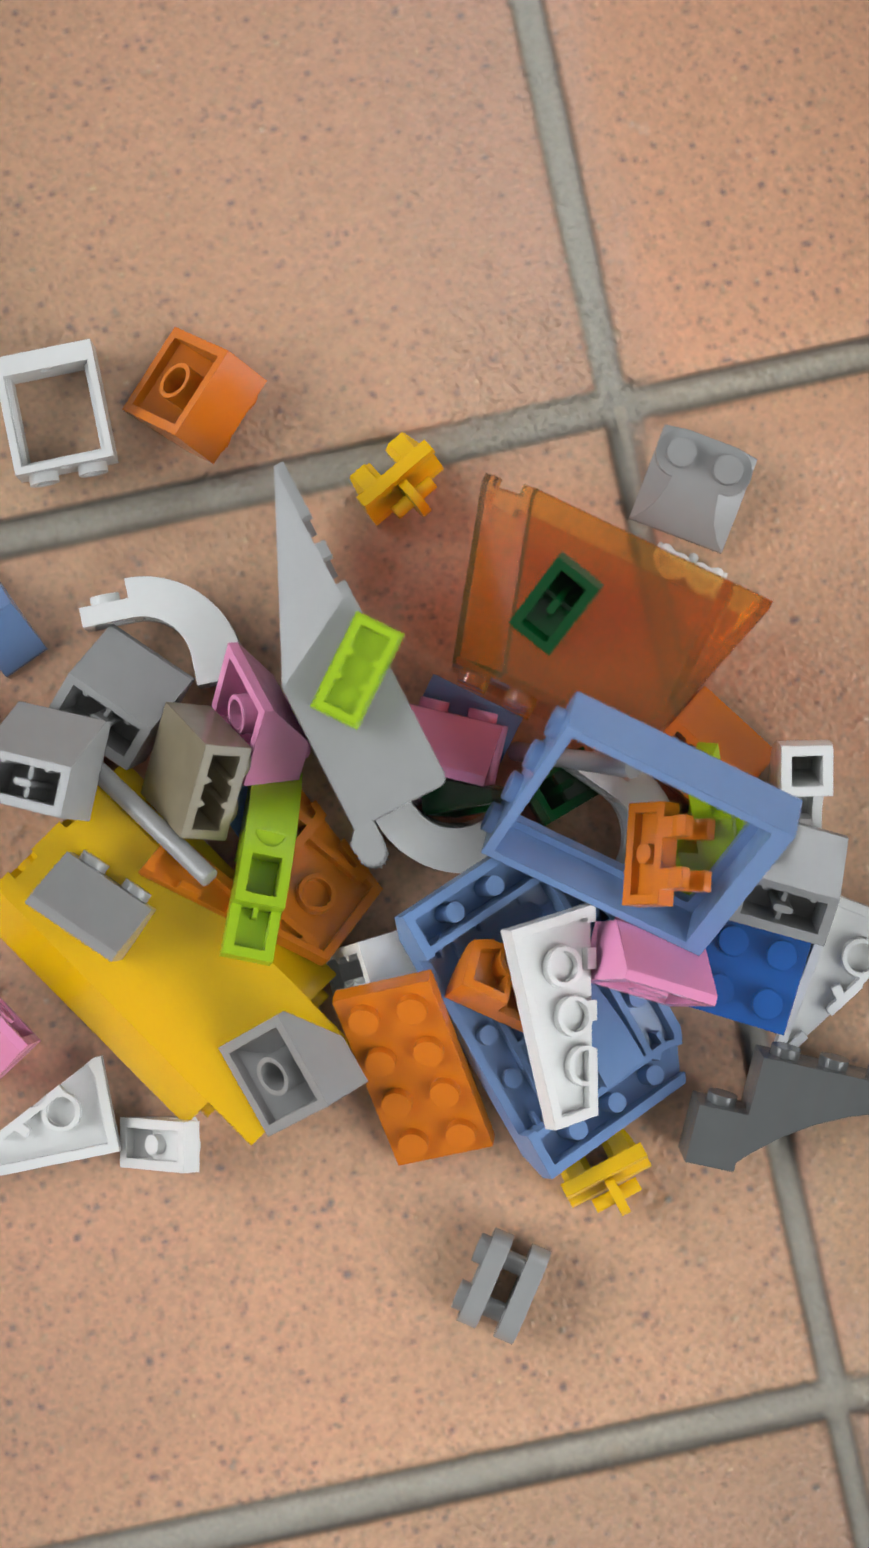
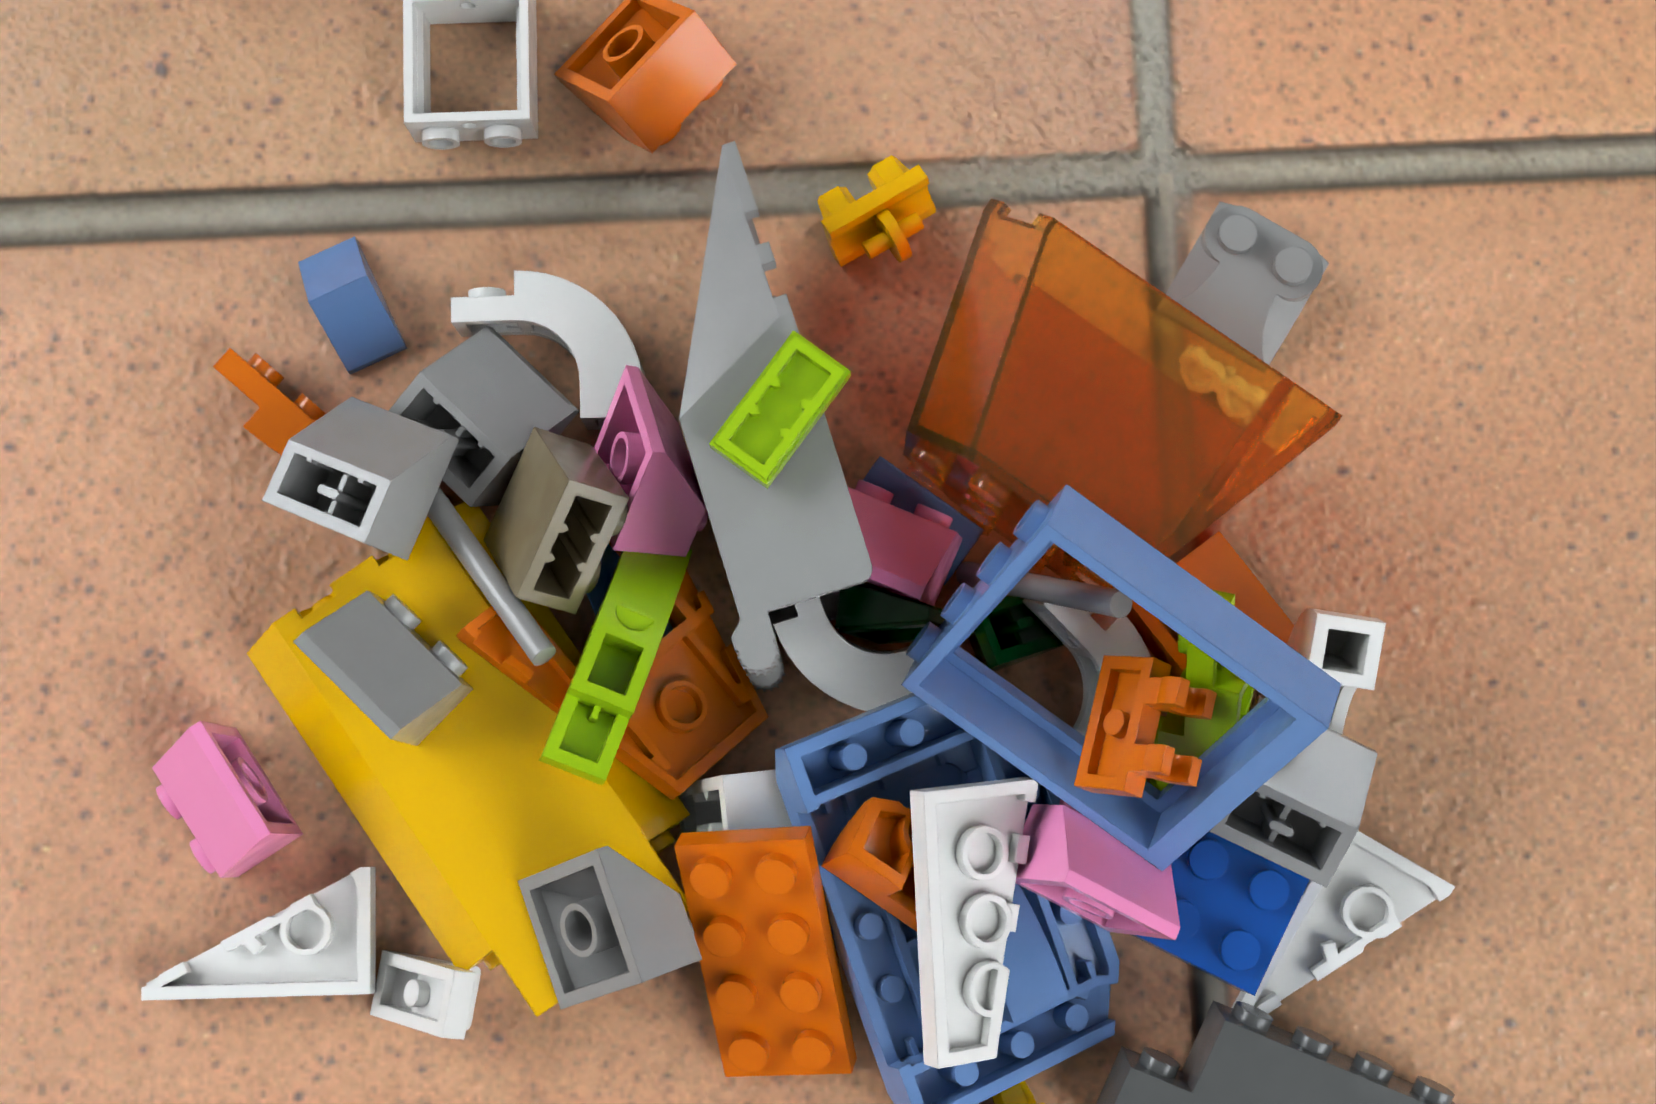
camera: 15 degrees right, 5 degrees down
dark green slope [508,551,604,656] -> none

